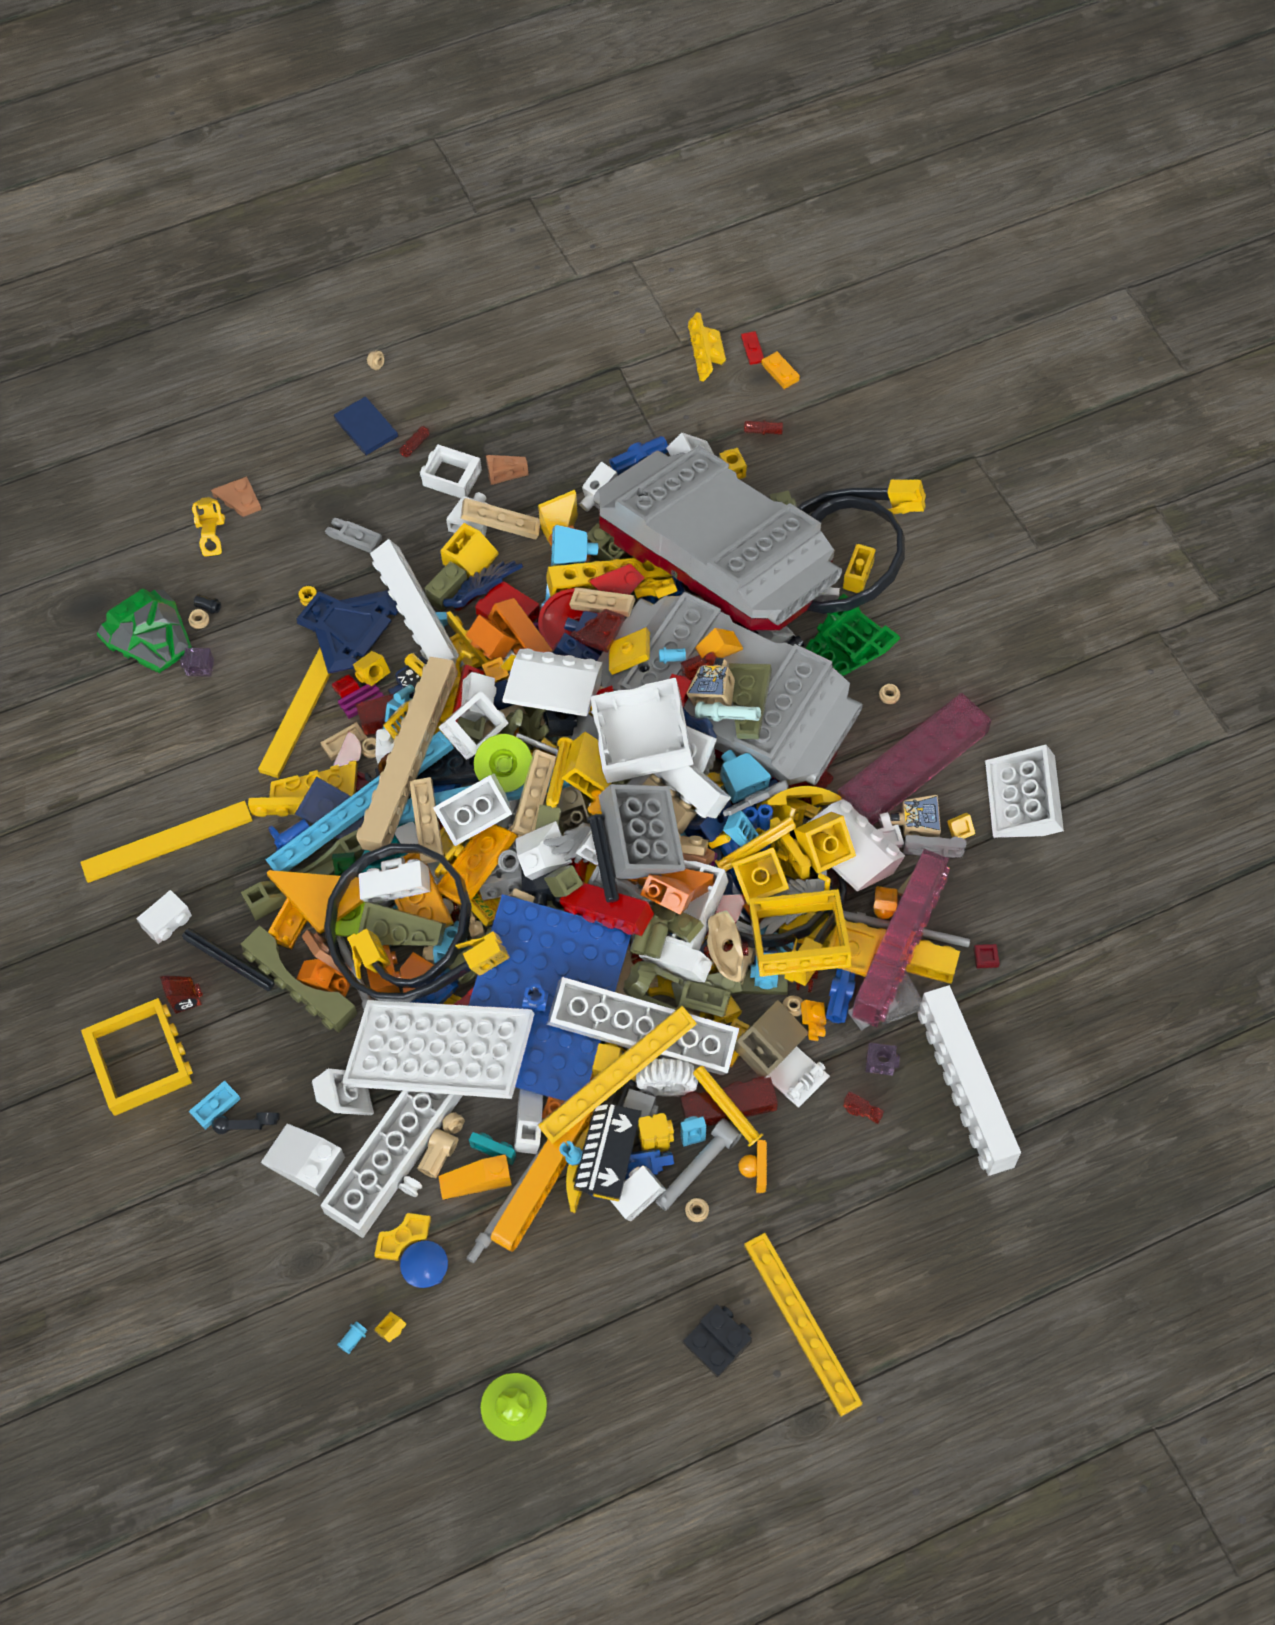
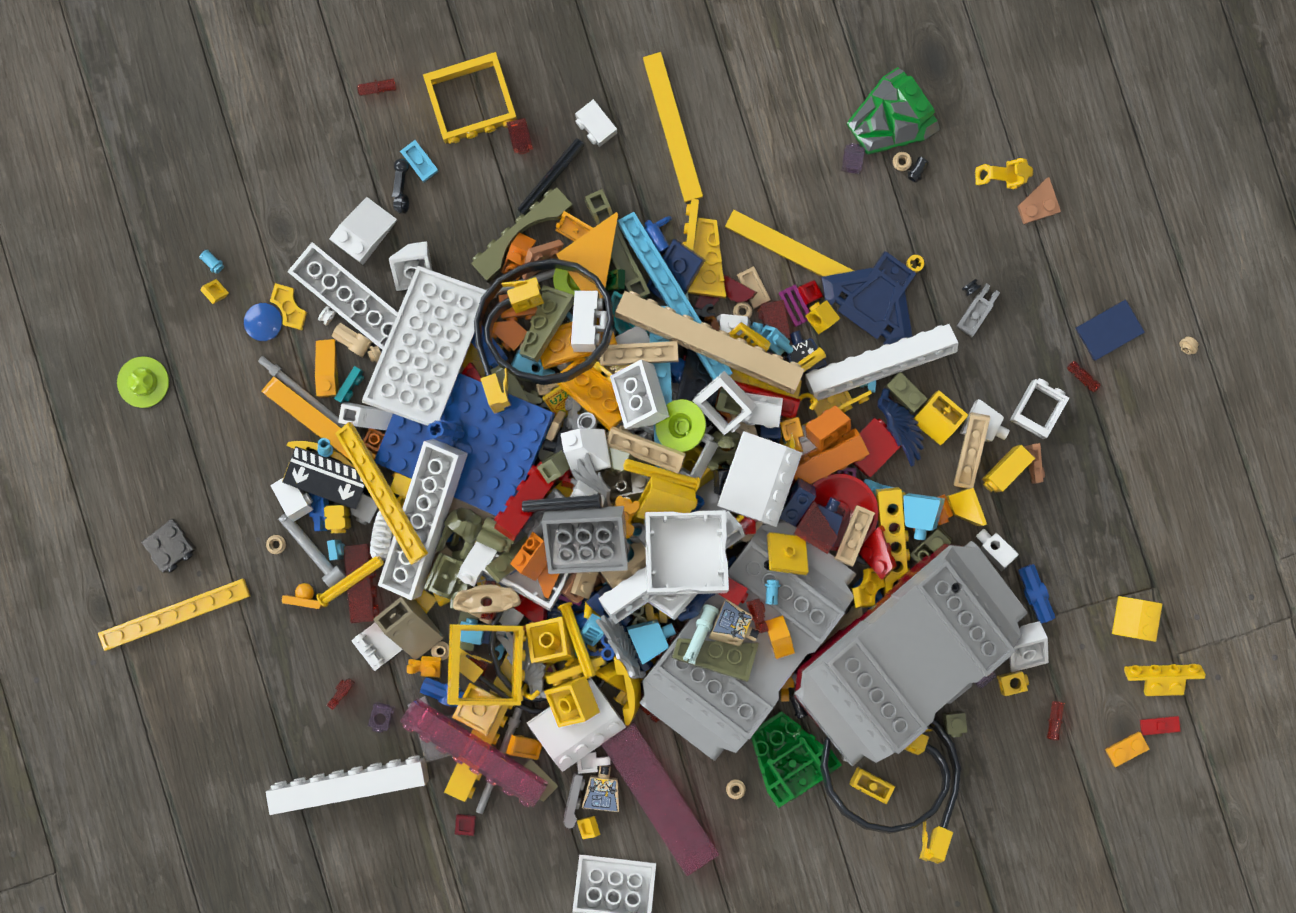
camera: 90 degrees right, 25 degrees up
none -> clear red axle [357,78,396,96]
none -> black bush [962,279,981,297]
none -> yellow brick [982,445,1035,493]
none -> yellow slope [1112,596,1162,642]

